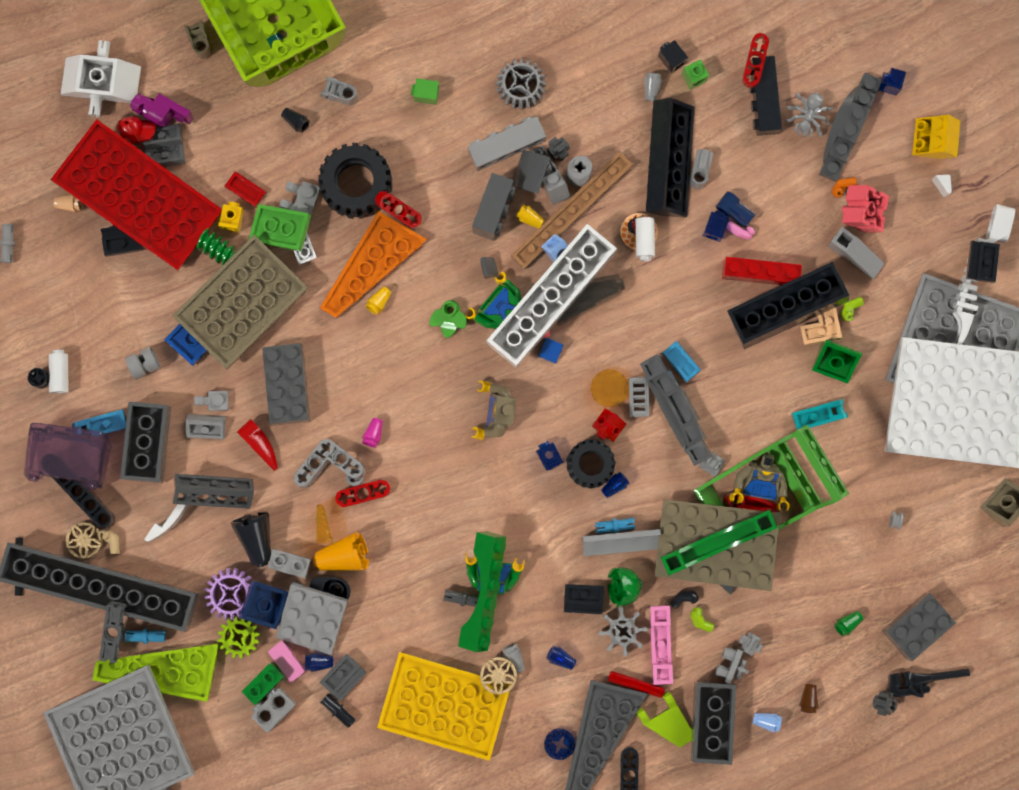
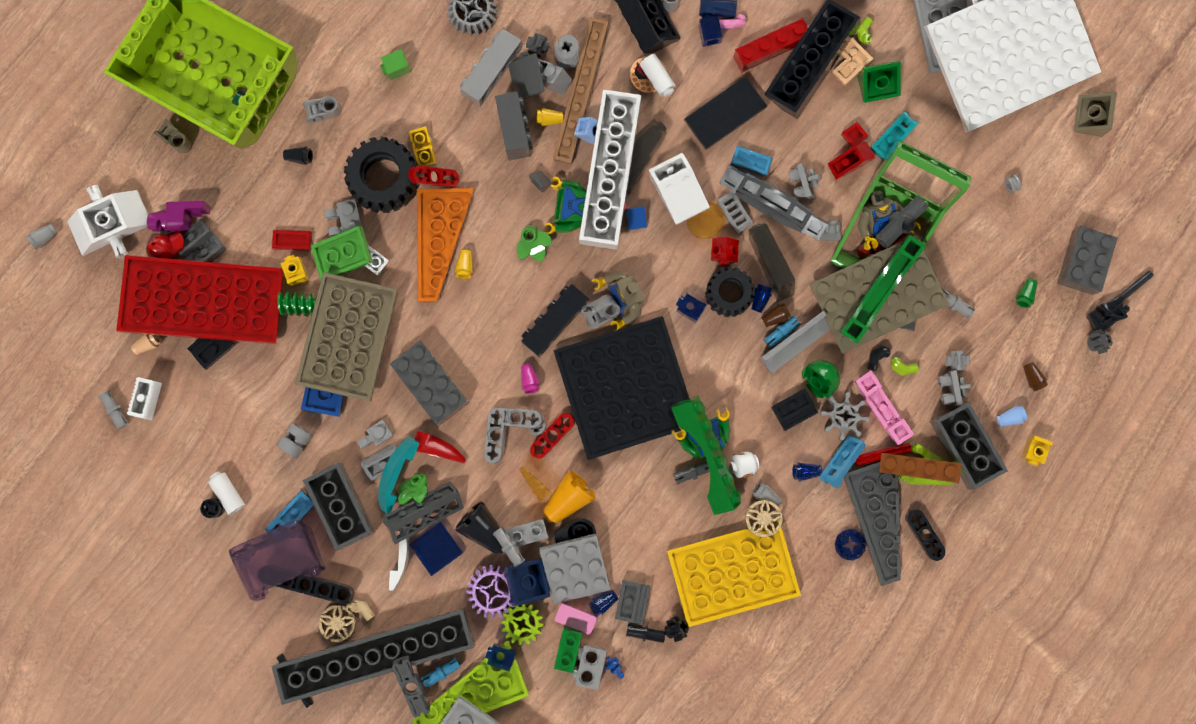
camera: 25 degrees left, 0 degrees up
none -> light grey cone [26,224,57,249]
none -> white brick [126,377,162,420]
none -> teal slope [378,437,420,514]
none -> bright green plate [397,473,428,506]
none -> yellow slope [408,126,437,166]
none -> clear blue tile [409,522,463,576]
none -> brick [485,643,517,672]
none -> light grey pin [493,527,525,567]
none -> black brick [521,284,589,358]
none -> black plate [553,316,690,460]
none -> light grey piece [581,295,620,329]
none -> blue hair [605,657,624,679]
none -> white slope [649,153,710,225]
none -> black gear [664,616,689,642]
none -> black tile [684,76,767,150]
none -> white head [729,451,759,478]
none -> clear smoke slope [748,223,795,302]
none -> reddish brown cone [761,303,791,327]
none -> light grey hips [789,163,822,200]
none -> dark azure plate [820,435,866,488]
none -> red slope [827,142,875,180]
none -> red plate [841,122,868,147]
none -> dark grey piece [875,196,928,249]
none -> dark orange plate [879,453,962,483]
none -> light grey pin [942,288,975,319]
none -> yellow brick [1021,435,1053,467]

